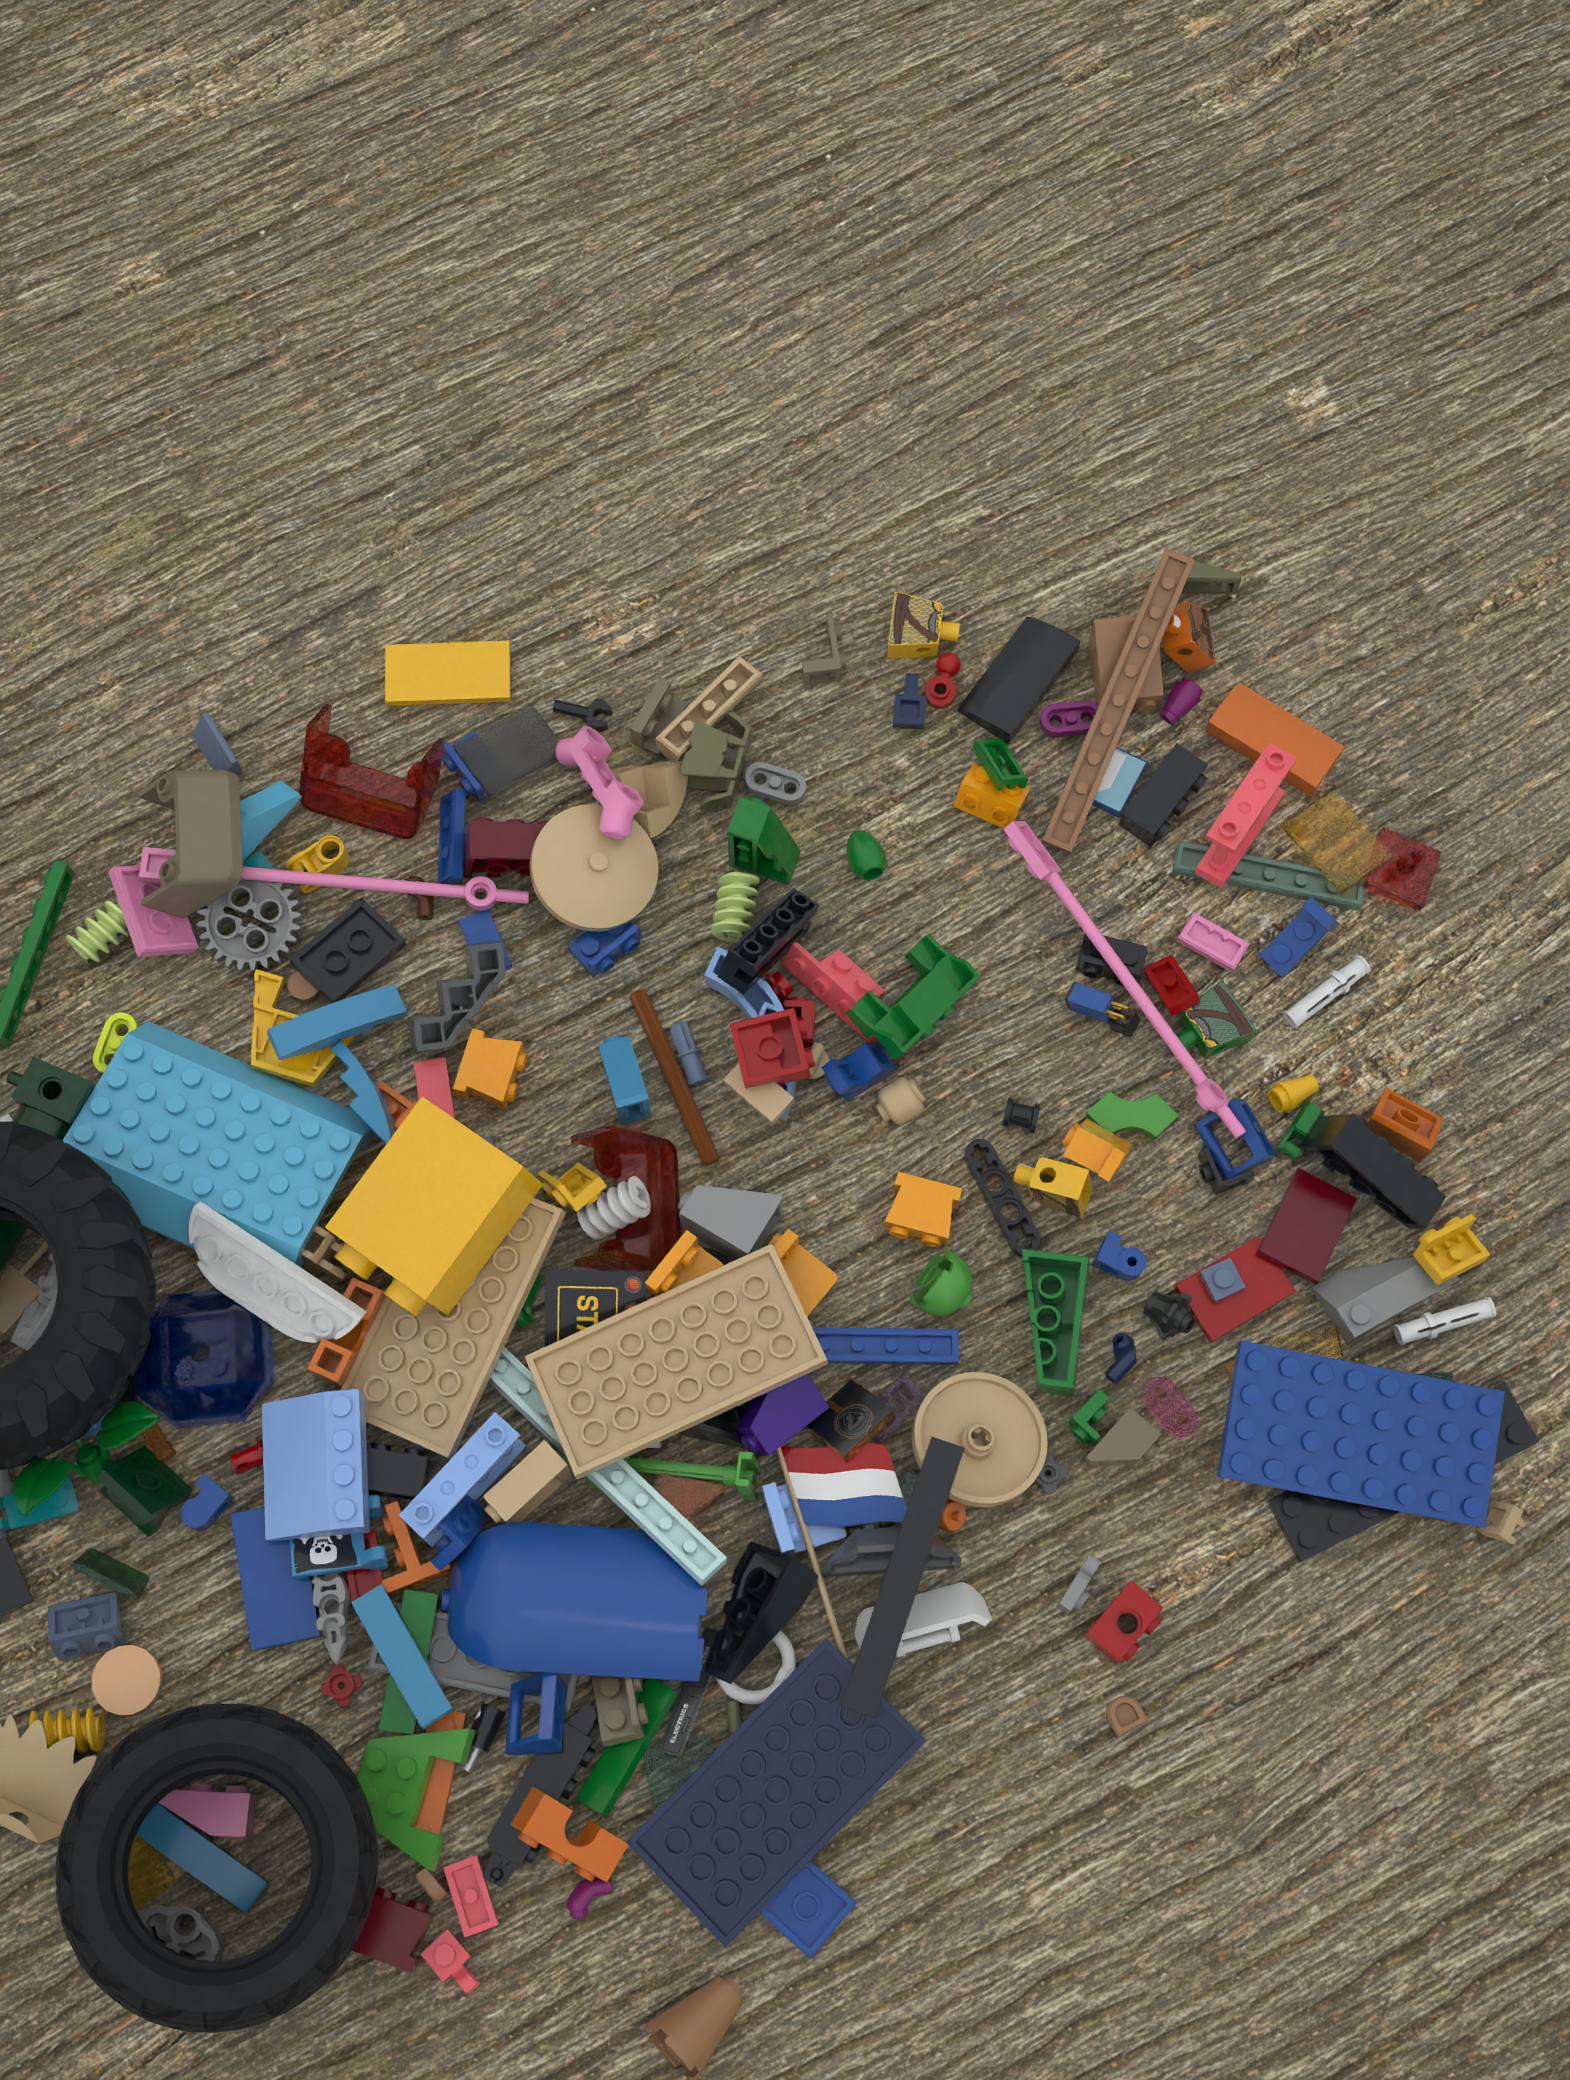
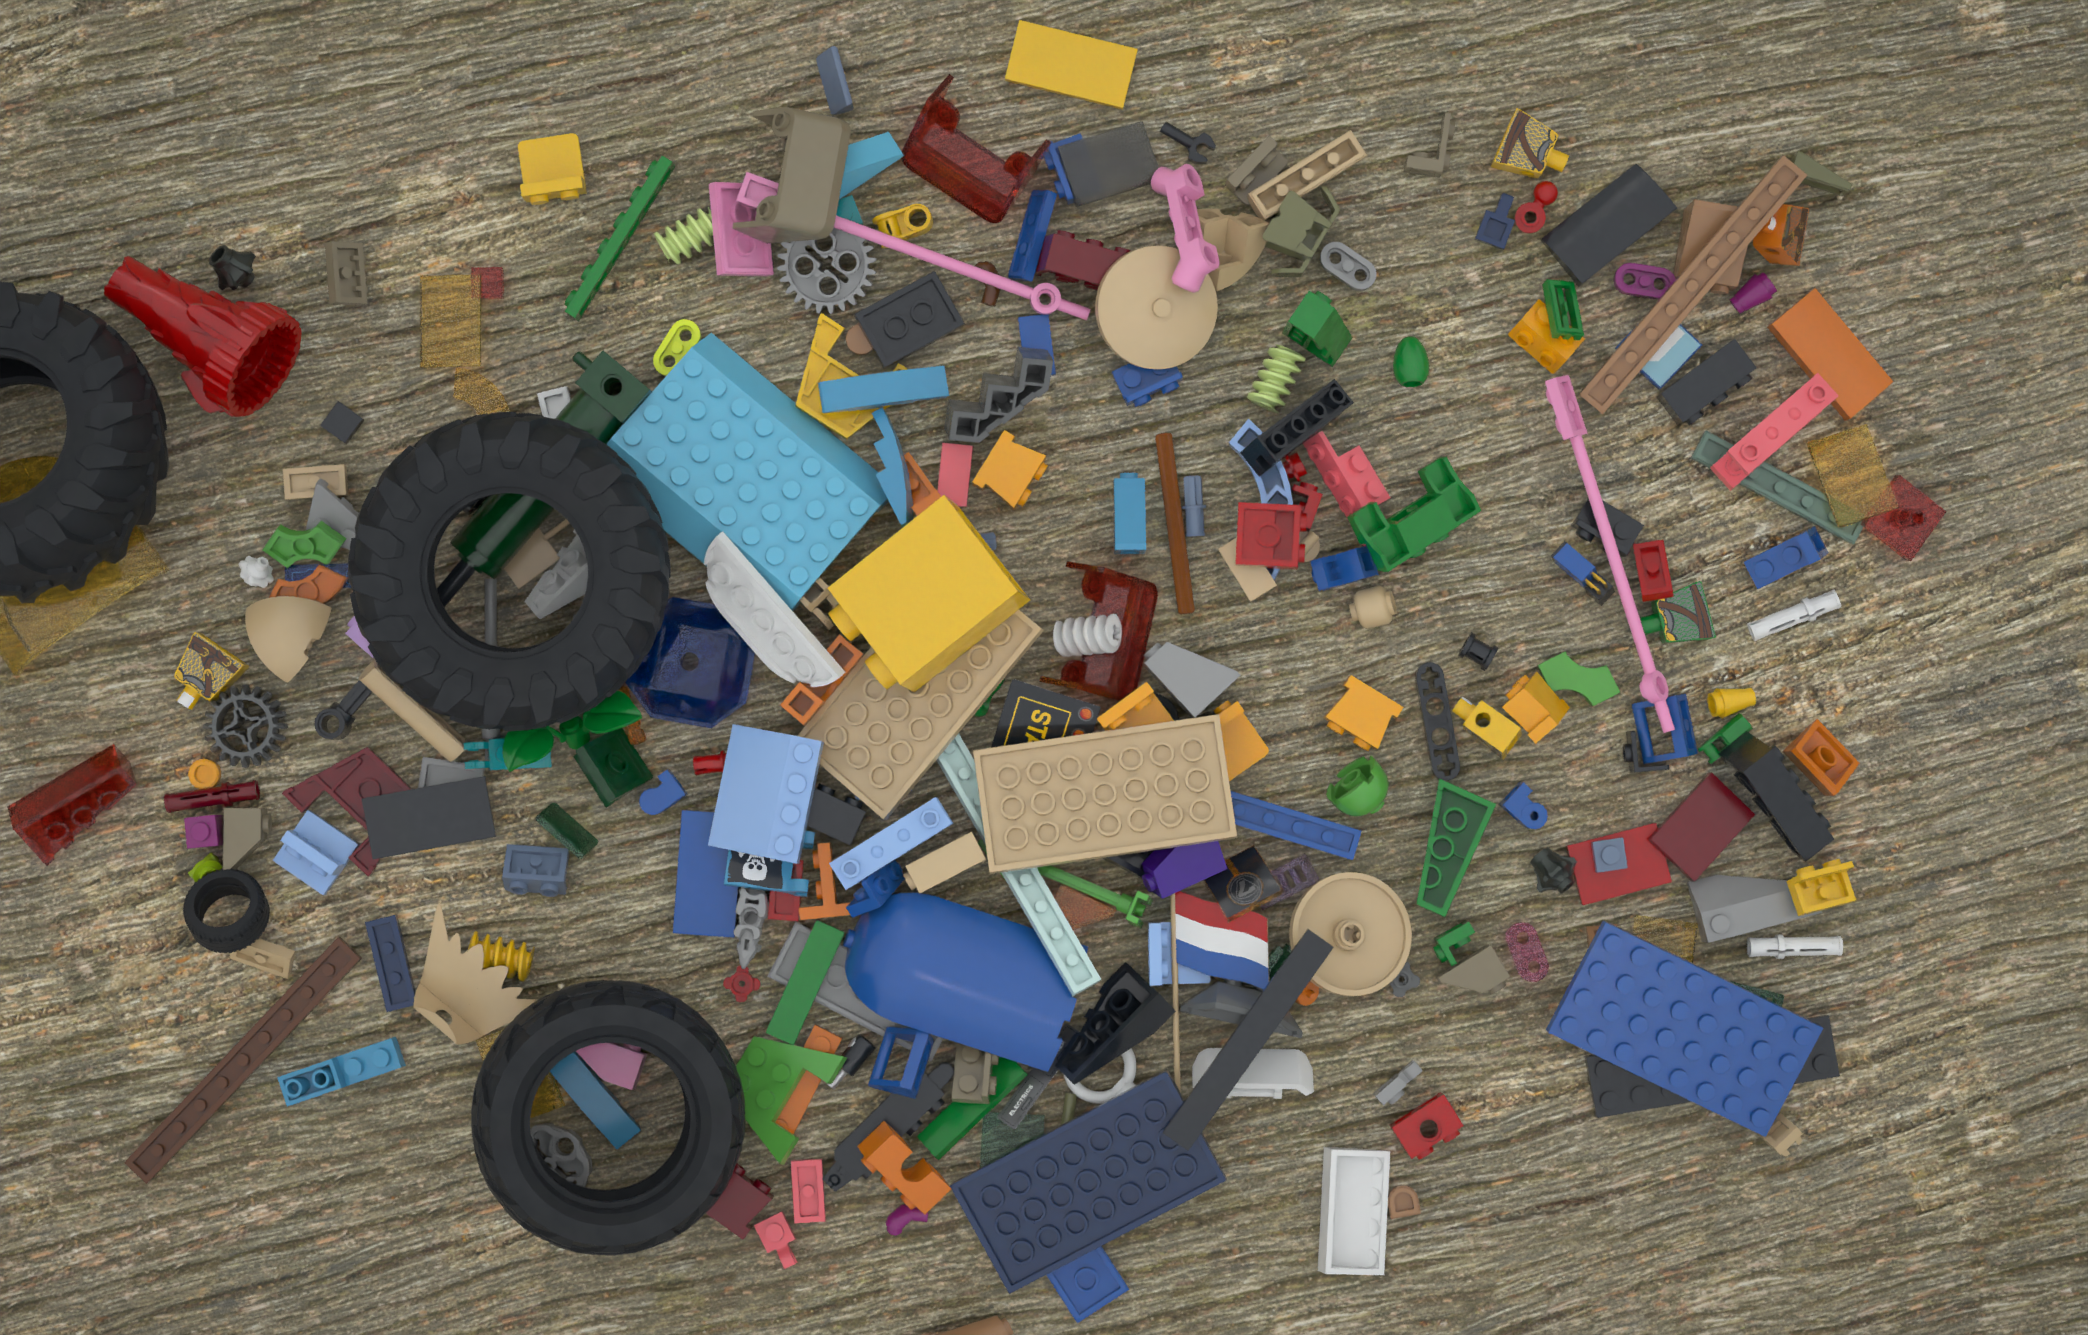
camera: 15 degrees right, 15 degrees up
light nougat tile [92,1645,163,1716] -> none
dark azure slope [351,1584,454,1729] -> none
medium nougat tile [415,1867,448,1902] -> none
yellow bracket [537,1162,607,1212] -> none
dark blue arm [1104,1333,1137,1384] -> none
bright pink plate [1177,912,1250,973] -> none
none -> white slope [1318,1147,1390,1275]

